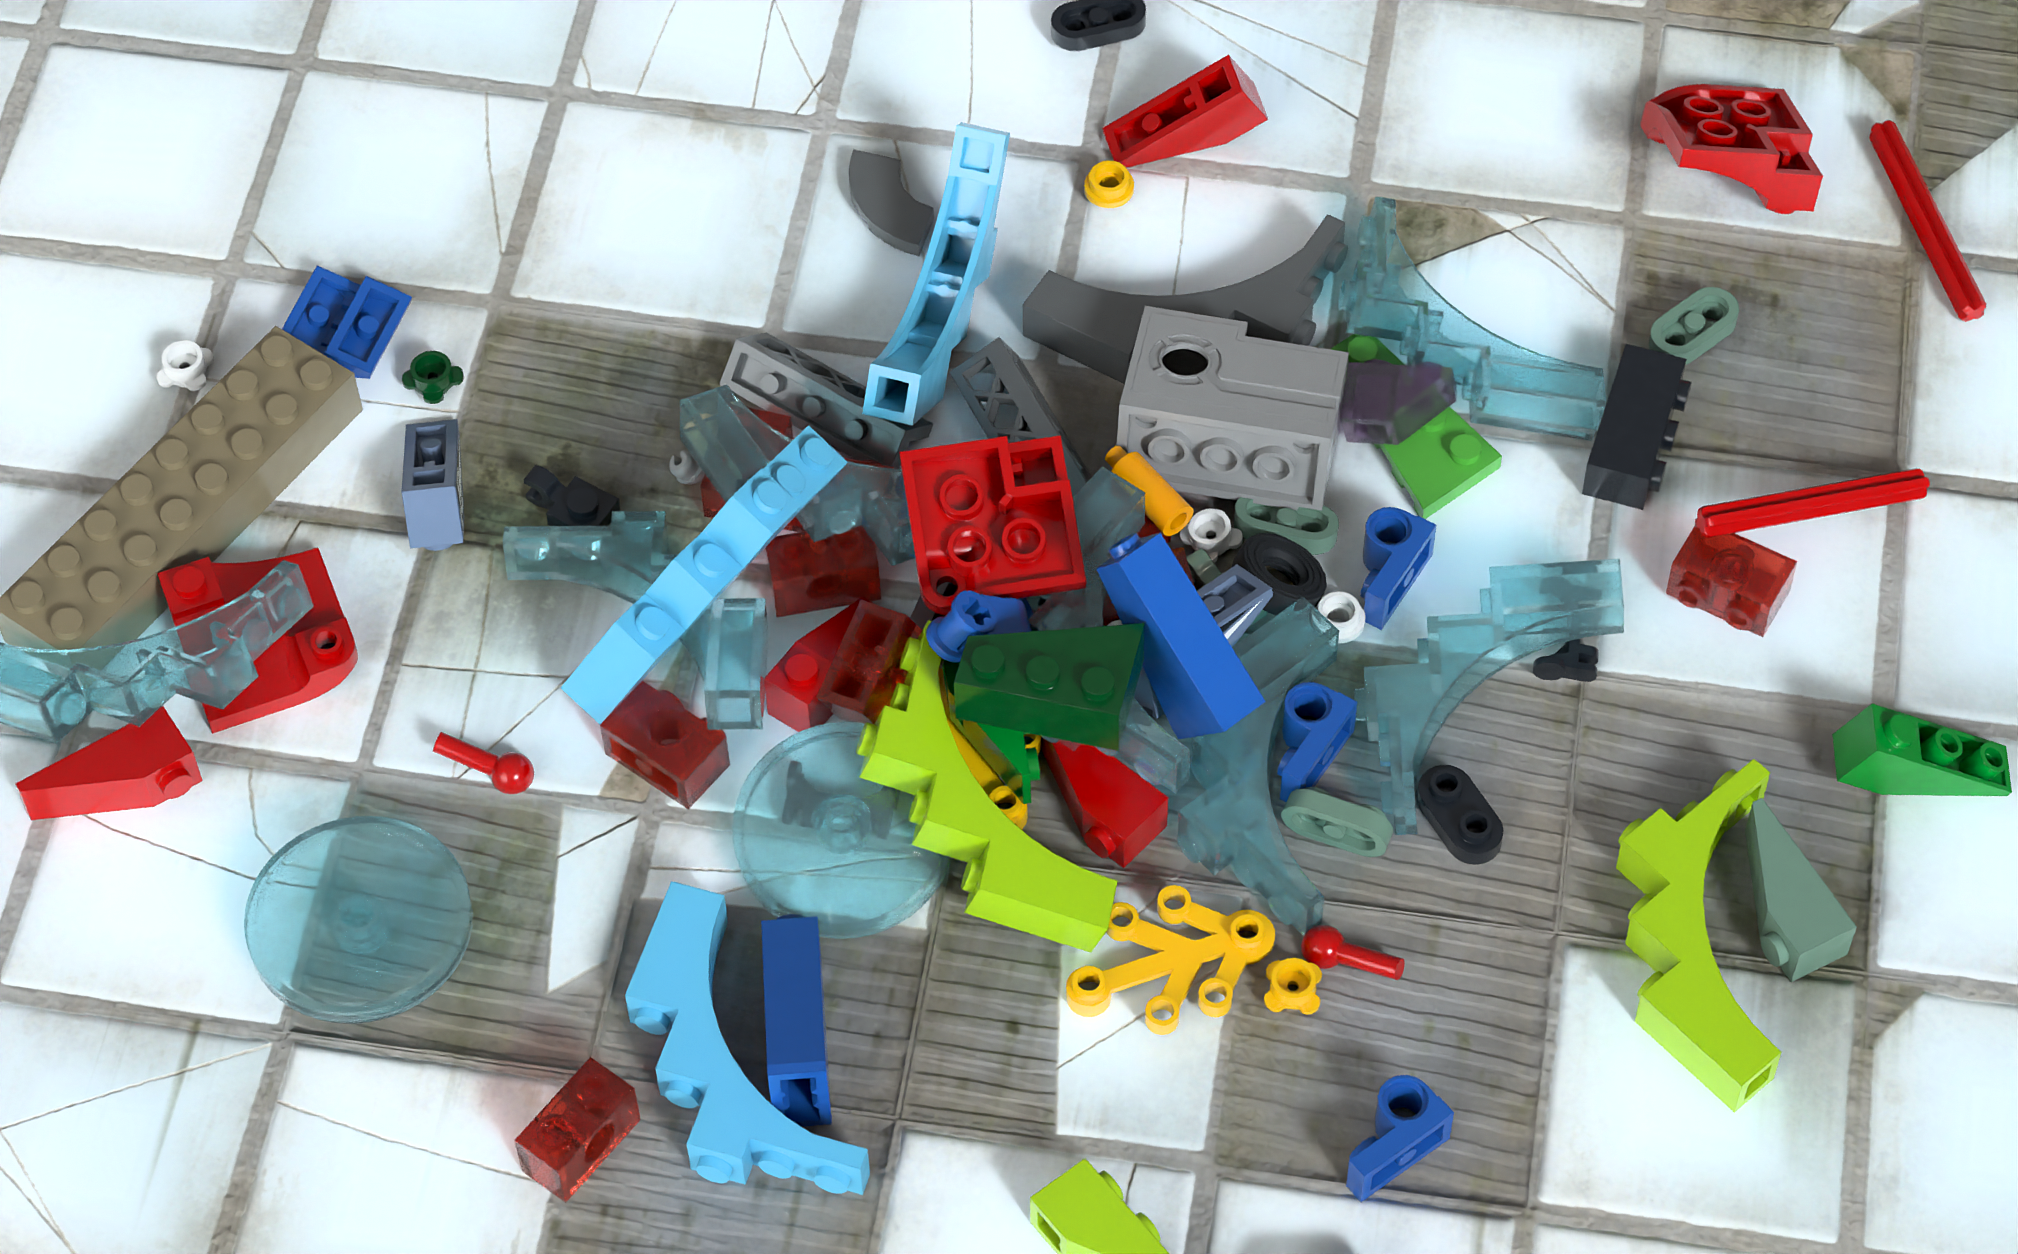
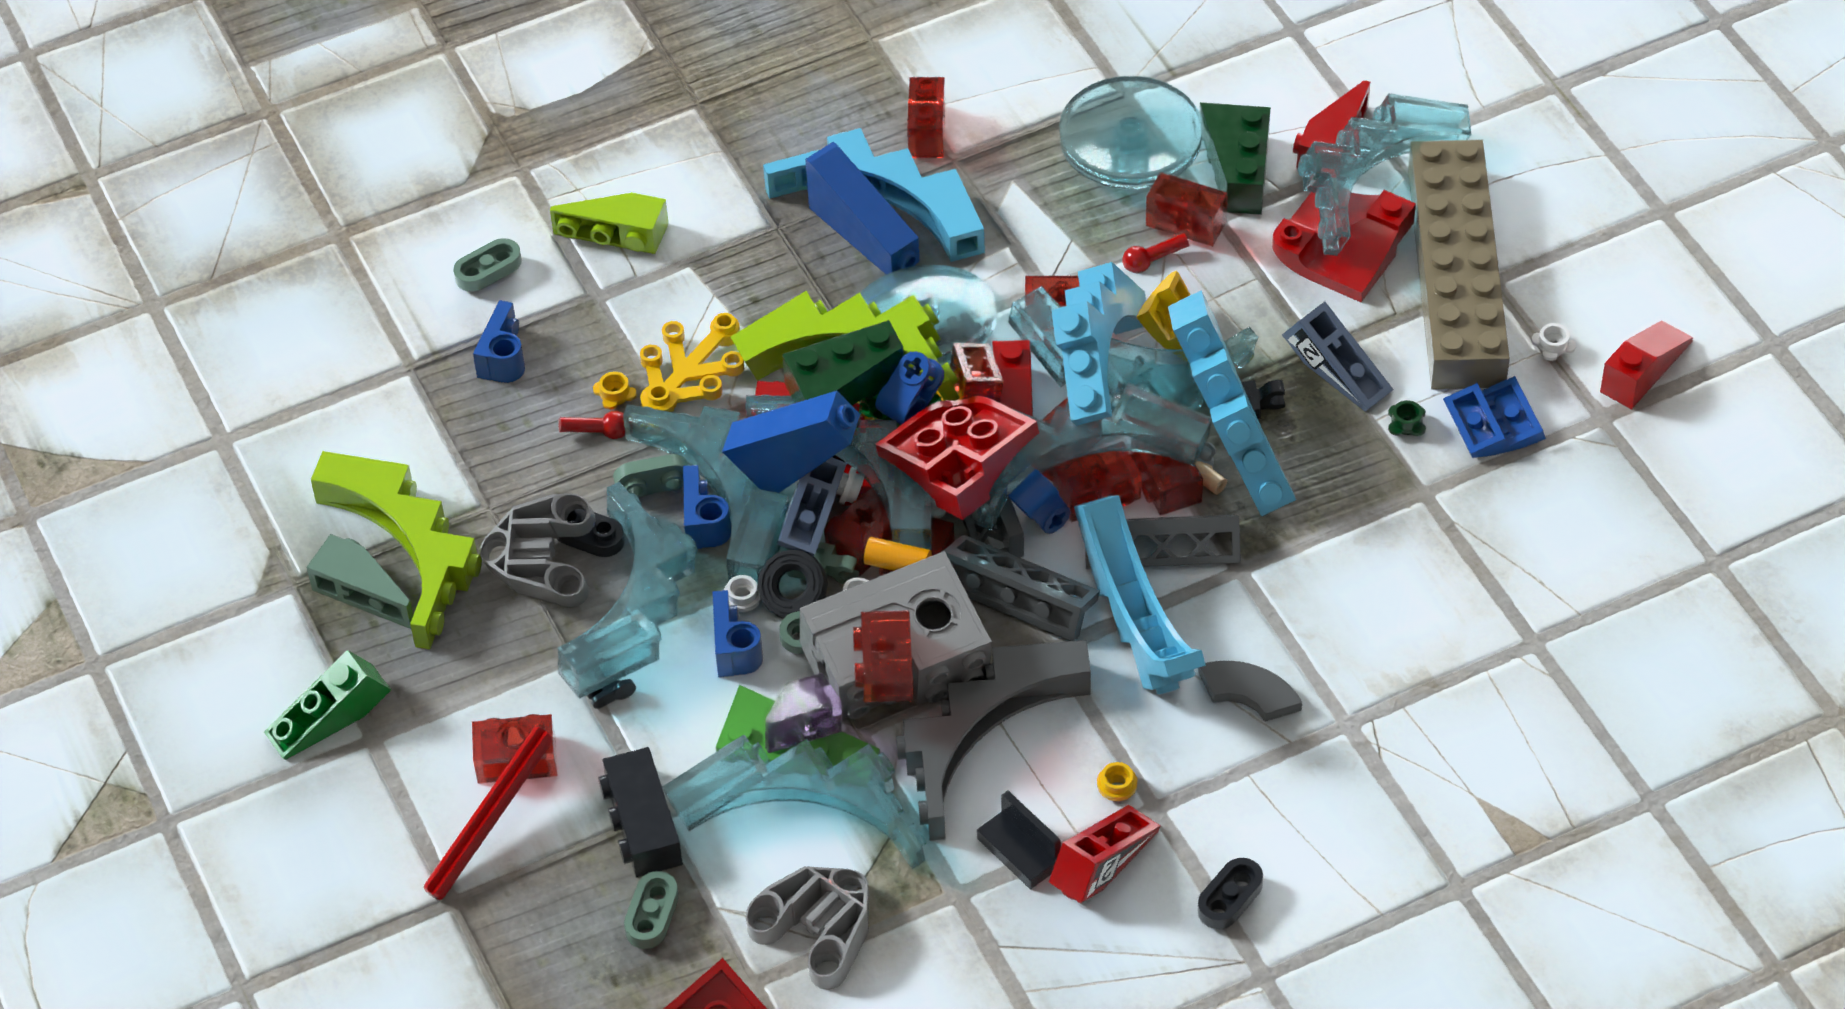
camera: 145 degrees right, 5 degrees down
none -> light grey connector [479,493,596,607]
none -> light grey connector [746,866,869,990]
none -> clear red brick [853,610,913,702]
none -> black panel [977,790,1061,890]
none -> yellow brick [1136,270,1190,365]
none -> clear red brick [1146,172,1228,247]
none -> medium azure arch [1168,290,1296,516]
none -> dark green wedge [1199,102,1271,215]
none -> red slope [1600,320,1693,410]

